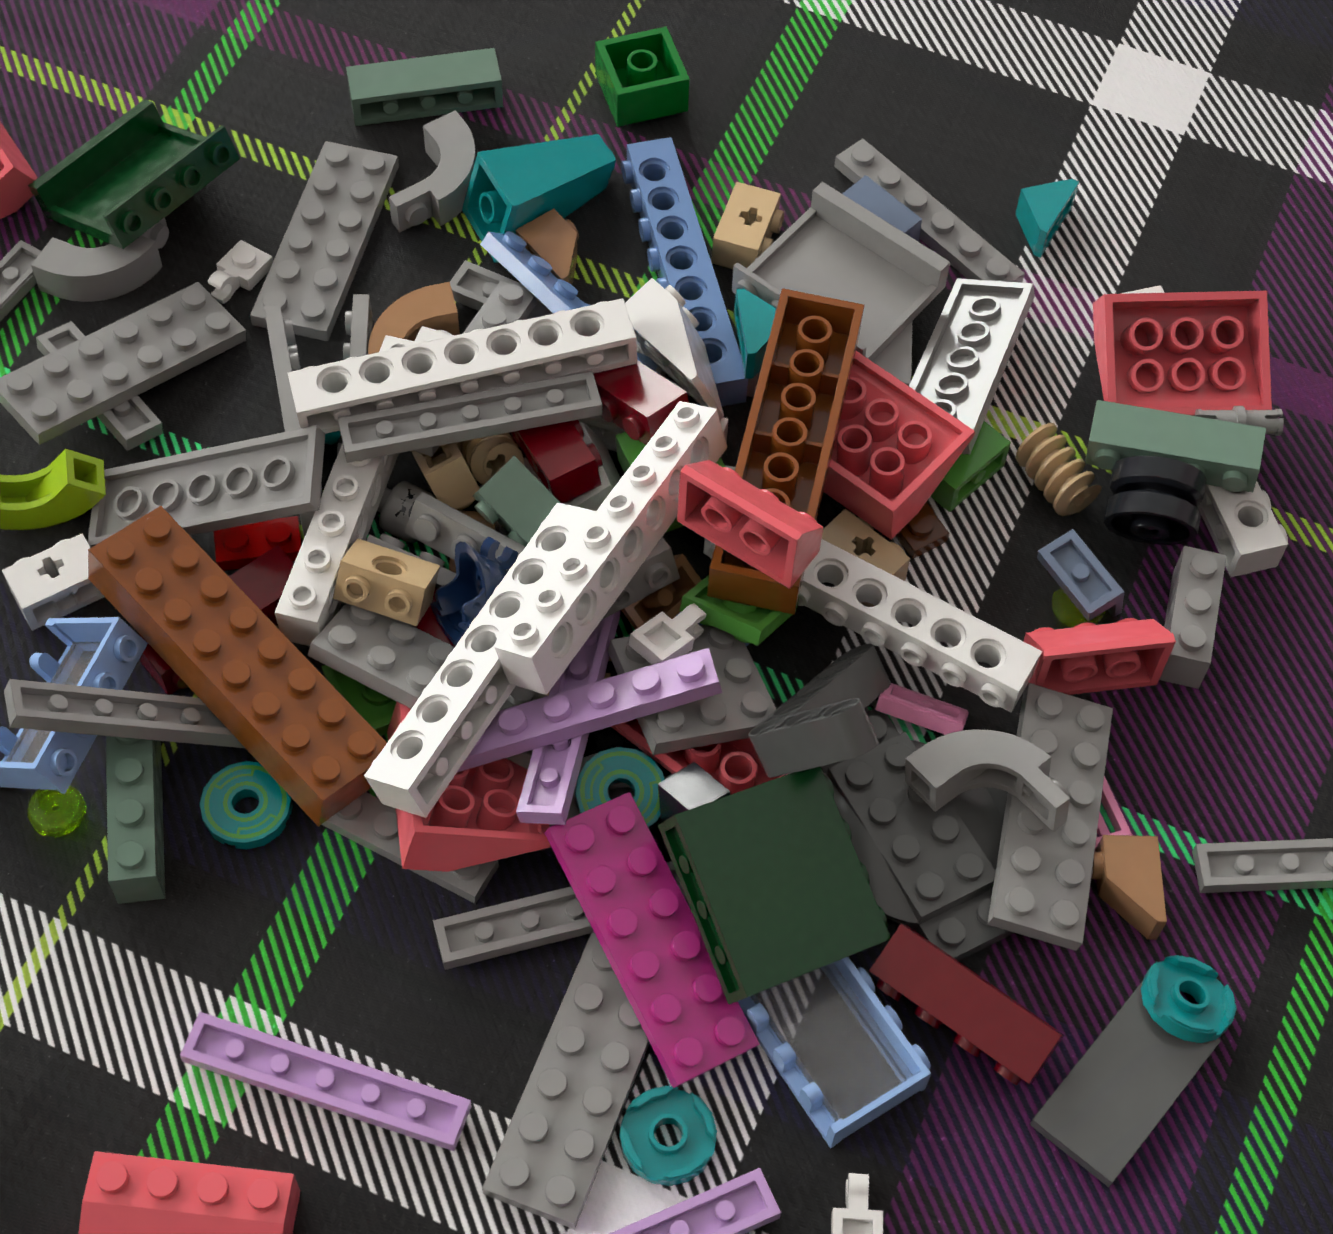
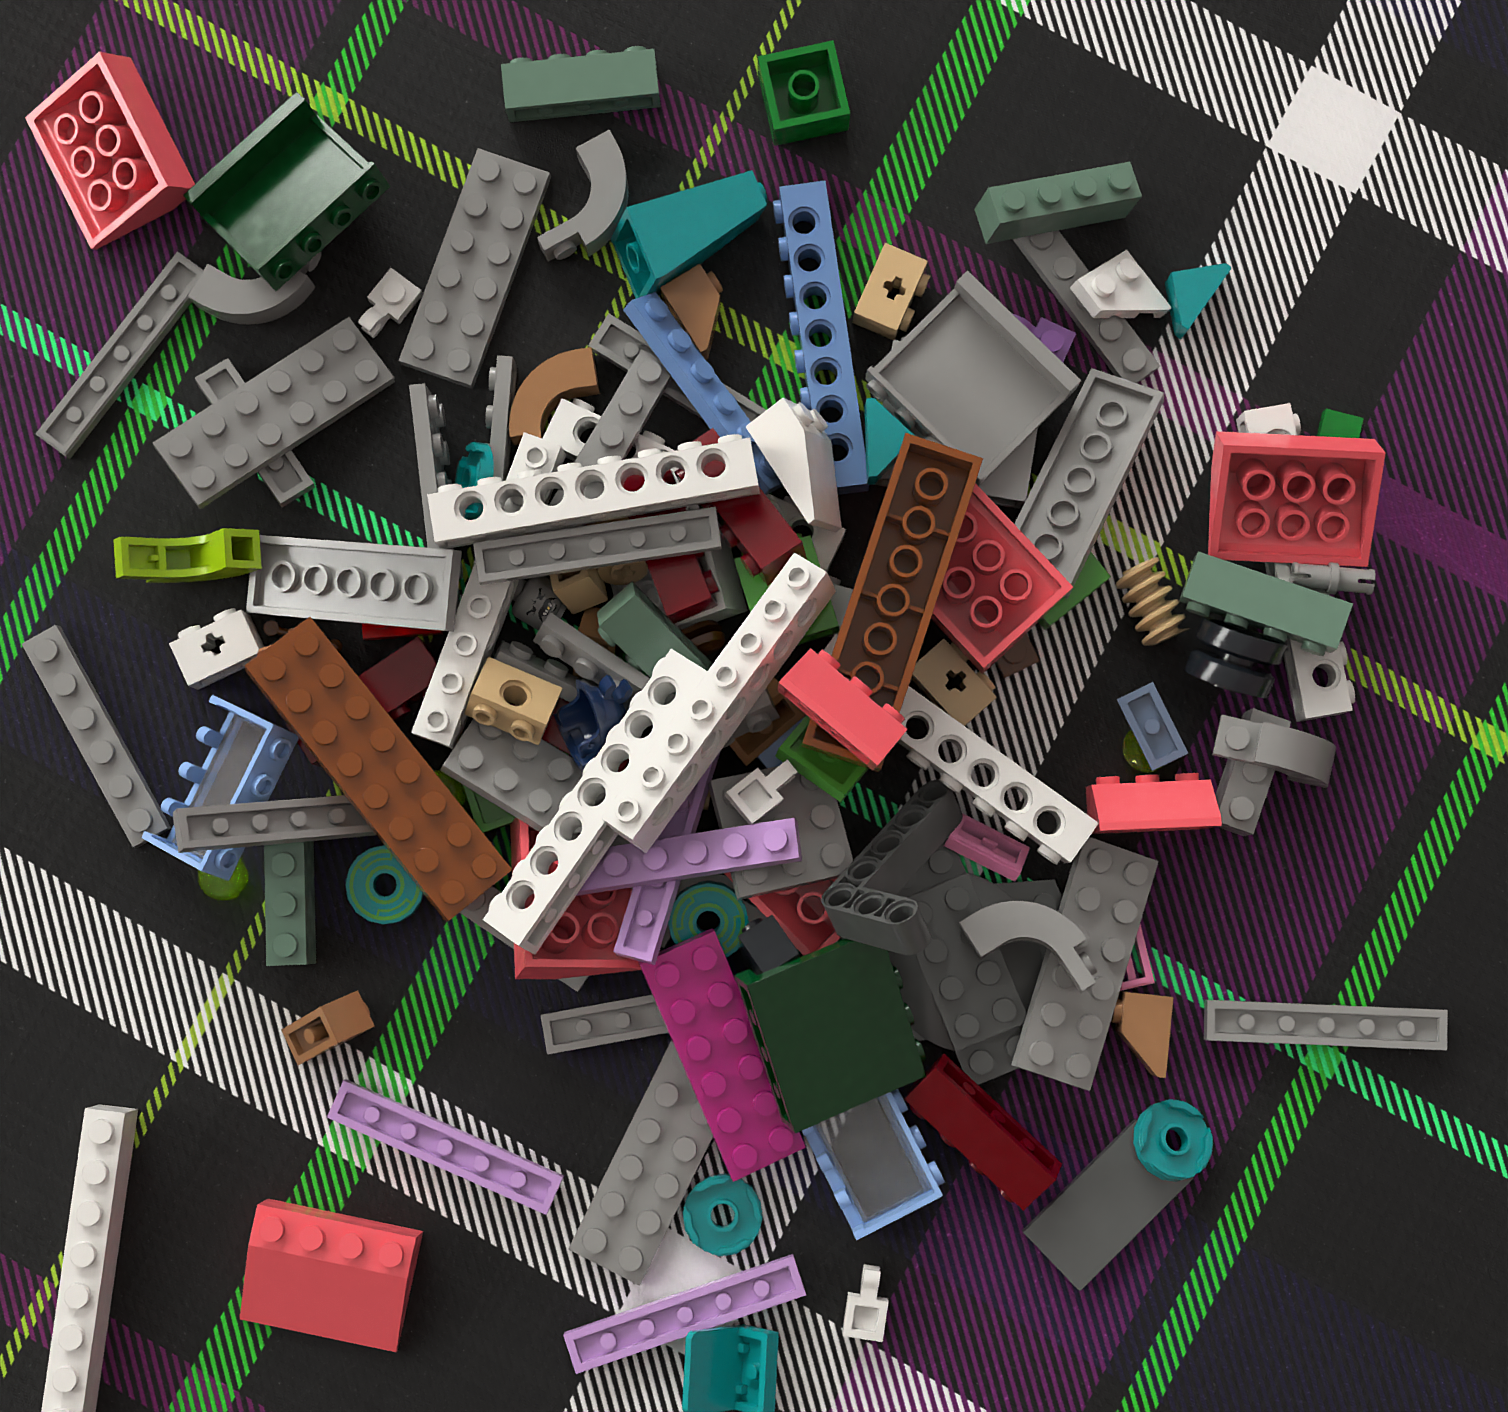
camera: 10 degrees right, 25 degrees up
sand blue panel [842,175,922,242] -> none
none -> medium nougat slope [281,990,375,1065]
none -> sand green brick [974,162,1142,244]
none -> white wing [1070,250,1172,318]
none -> light grey arch [1212,715,1336,788]

